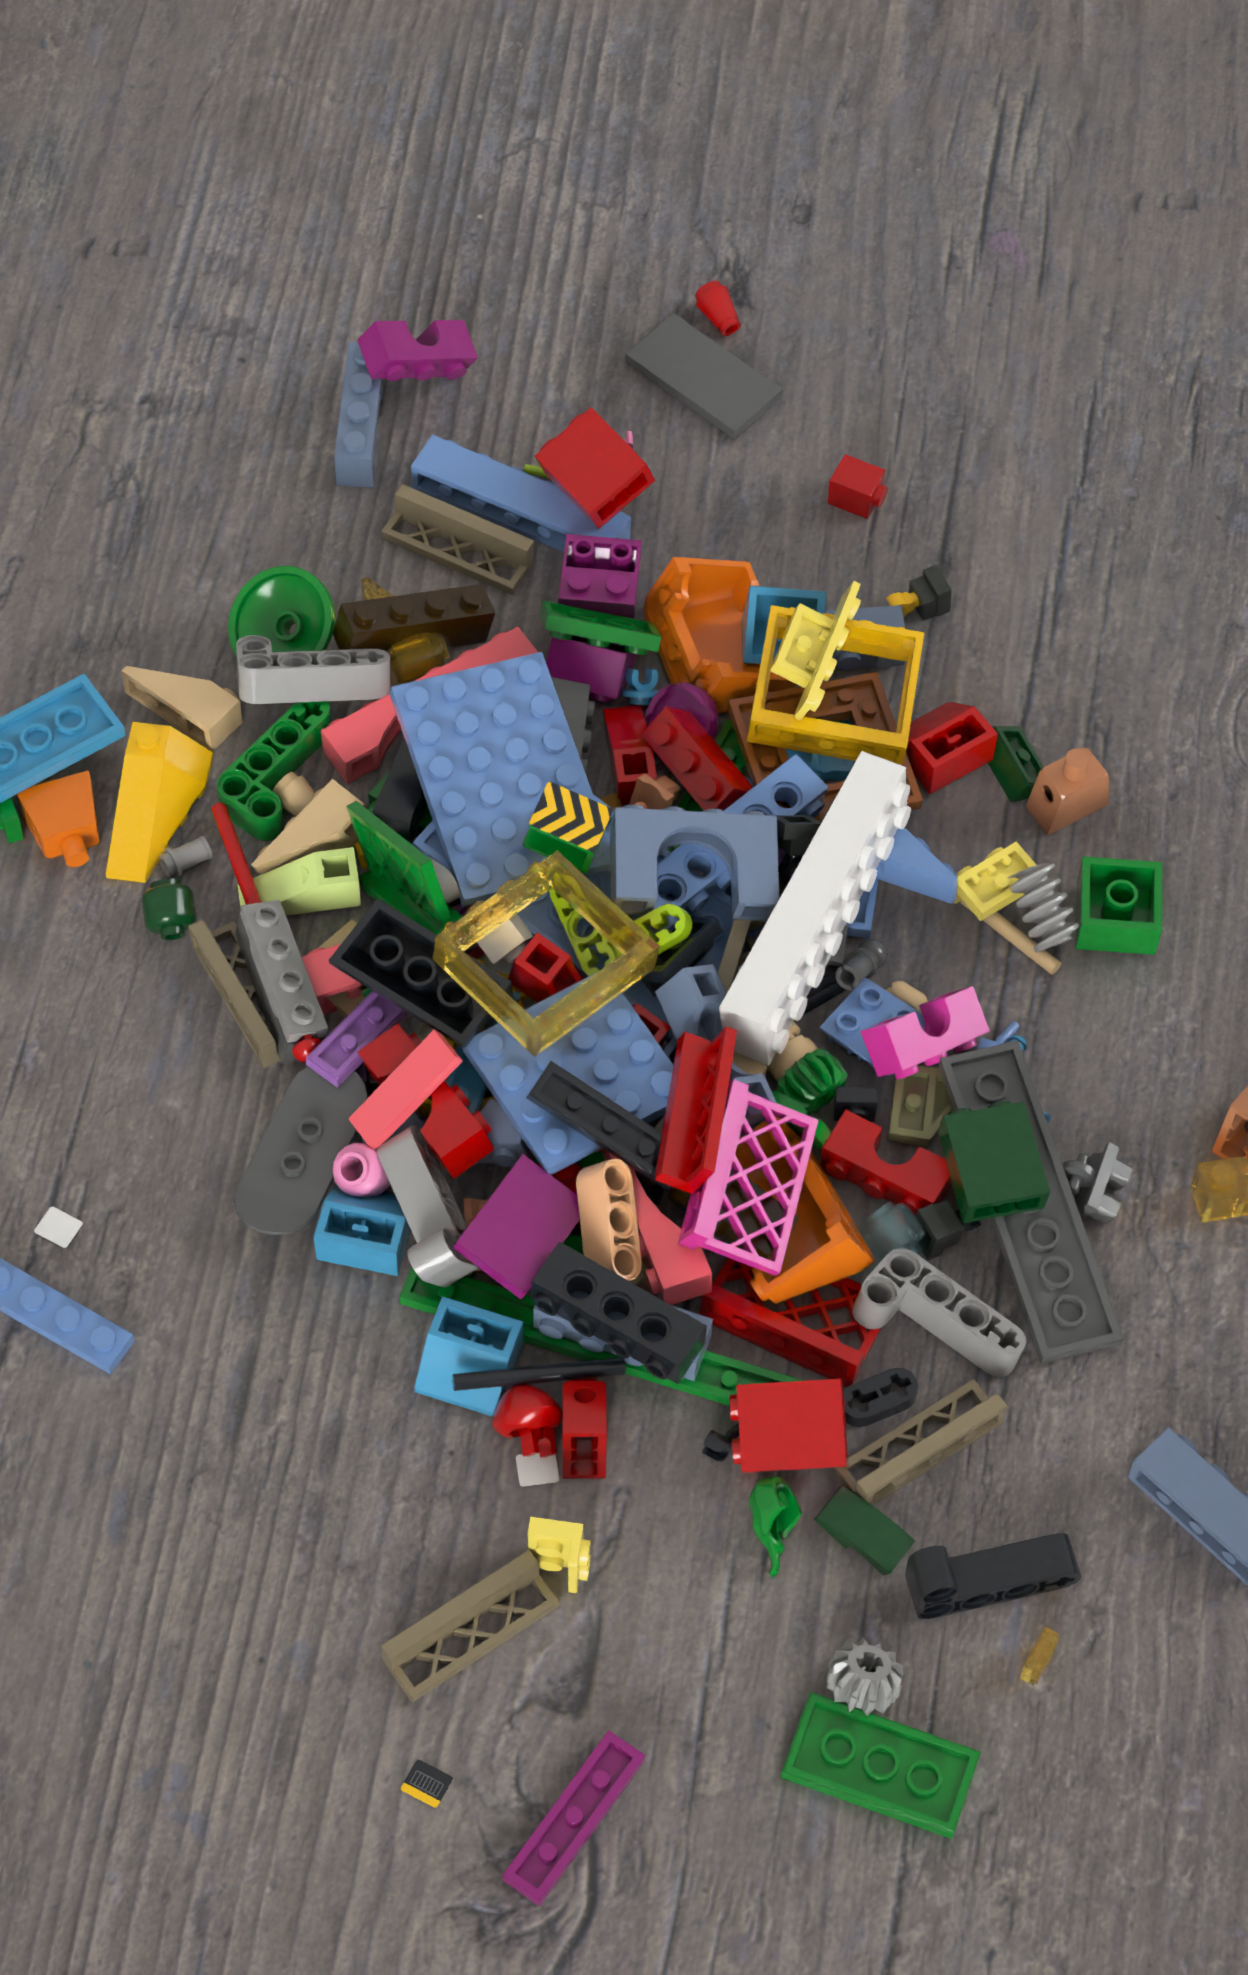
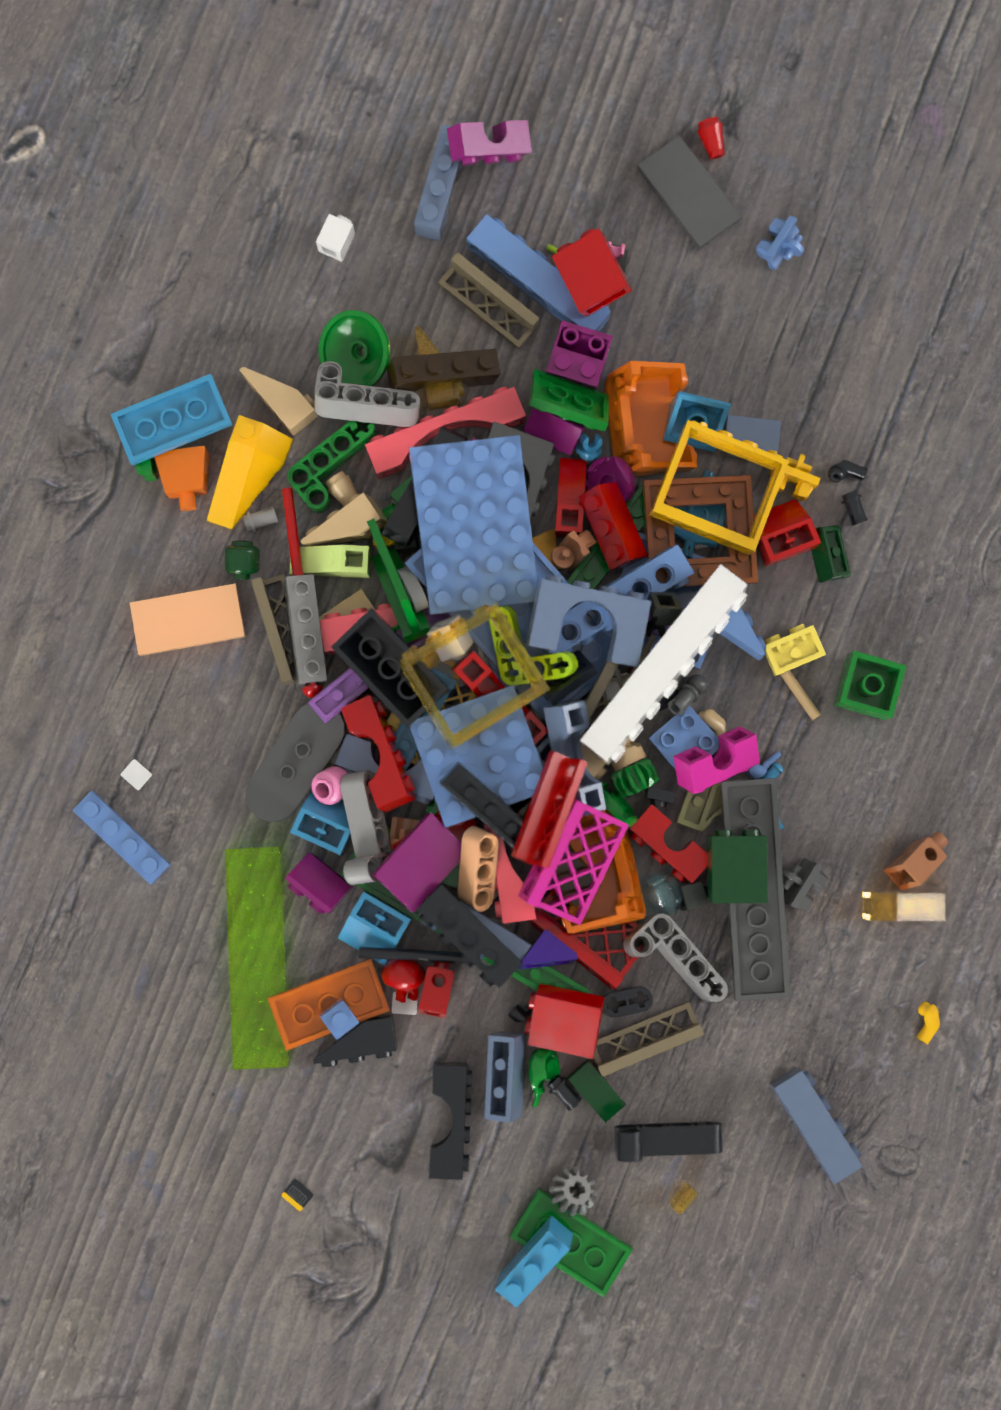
camera: 10 degrees right, 25 degrees up
coral tile [348,1030,463,1150] -> none
dark tan fence [381,1550,559,1703] -> none
magenta plate [502,1730,645,1906] -> none
piece [522,782,614,874] -> none
light yellow bracket [528,1517,591,1593] -> none
light yellow bracket [770,581,861,721] -> none
red brick [827,454,888,519] -> none
pearl dark grey piece [886,564,952,621] -> none
light grey piece [1008,862,1080,953] -> none
nougat torso [1026,748,1109,836] -> none
none -> light nougat tile [130,583,246,656]
none -> clear neon green plate [225,847,289,1070]
none -> orange tile [267,959,390,1051]
none -> magenta slope [285,852,354,914]
none -> black slope [313,1015,398,1067]
none -> white brick [316,214,355,262]
none -> medium blue brick [319,998,359,1040]
none -> black arch [429,1062,472,1180]
none -> sand blue brick [484,1031,526,1123]
none -> dark azure brick [495,1216,573,1308]
none -> dark purple slope [519,929,578,970]
none -> black pin [547,1075,582,1111]
none -> medium blue hips [756,216,804,271]
none -> yellow hips [768,453,821,501]
none -> black arm [827,460,867,483]
none -> black pin [841,490,868,526]

